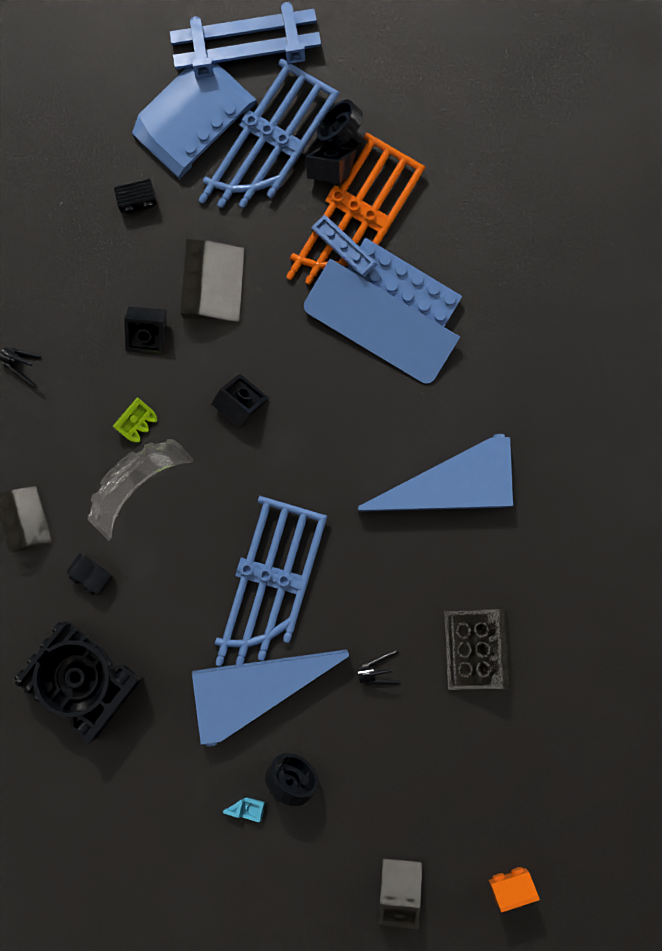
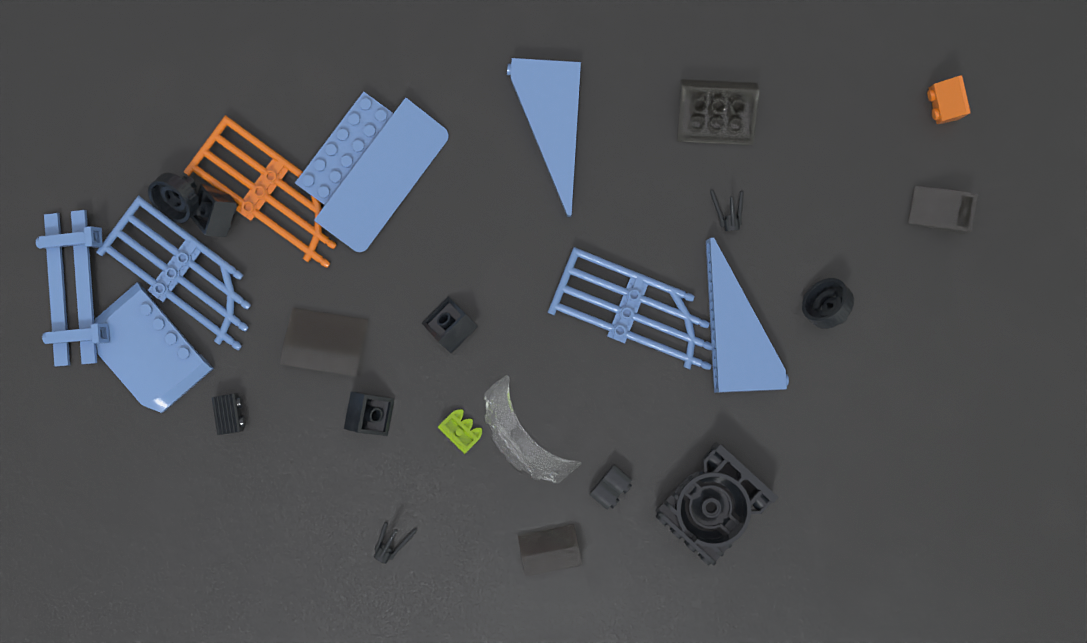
camera: 80 degrees left, 5 degrees up
medium azure slope [223,797,266,822] -> none
medium blue tile [311,214,377,278] -> none

